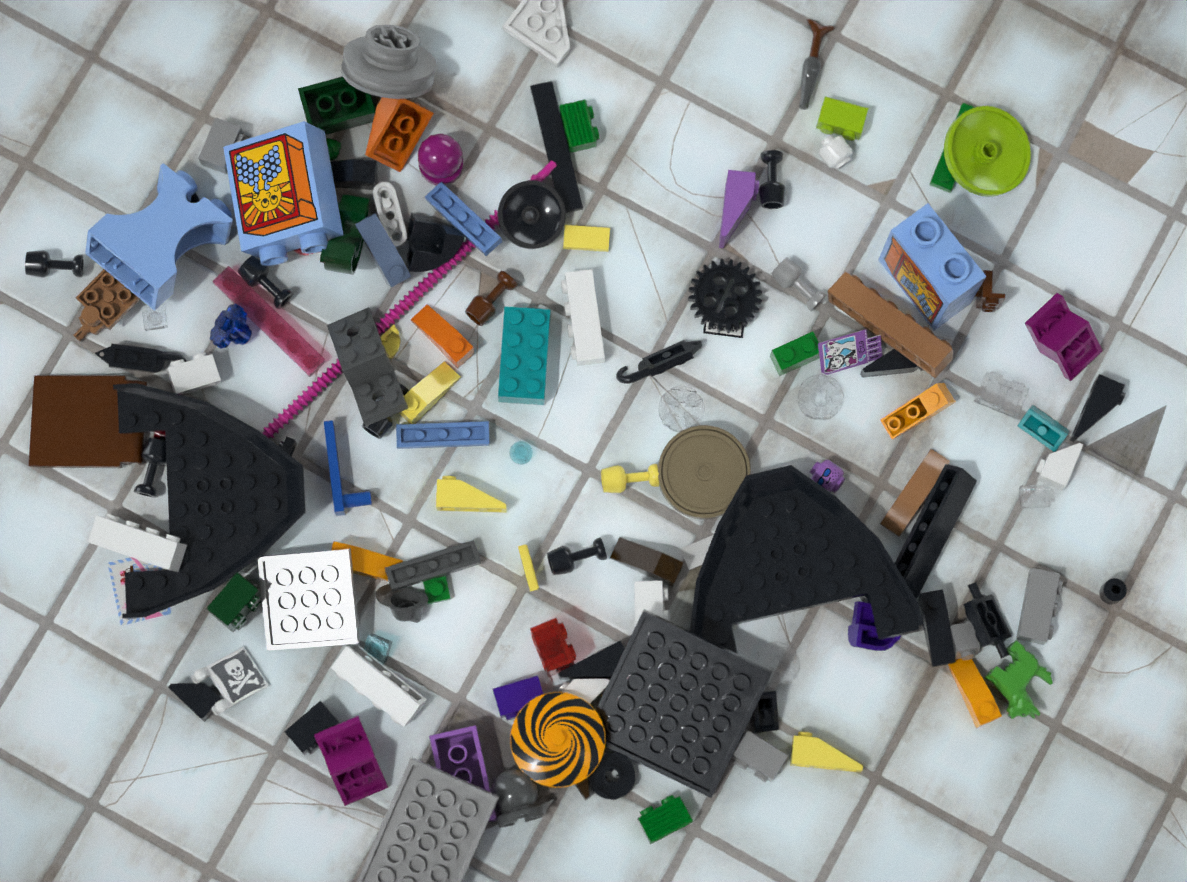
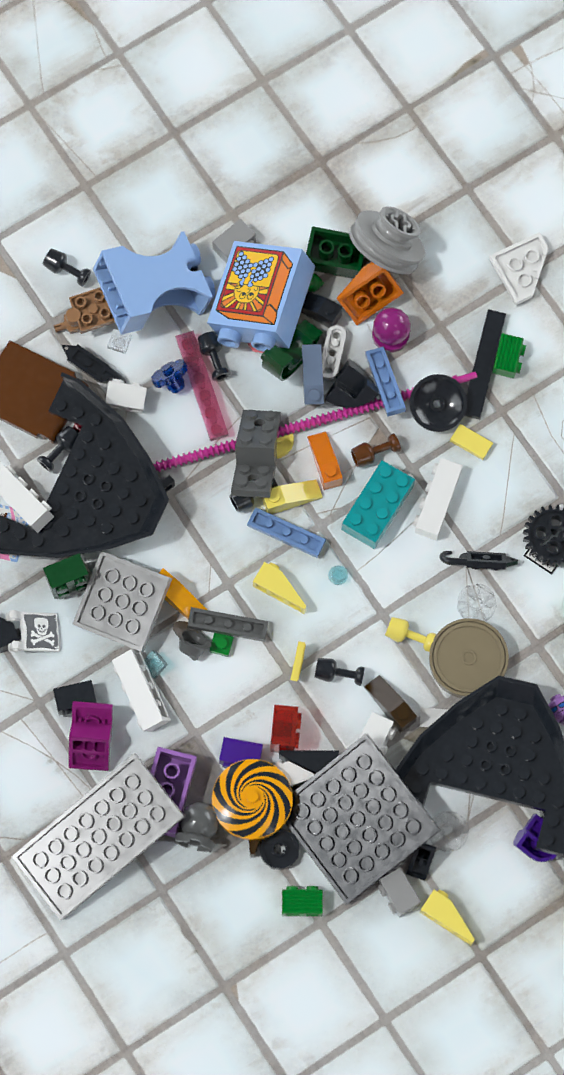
camera: 30 degrees right, 5 degrees down
blue piece [324,420,372,516] -> none

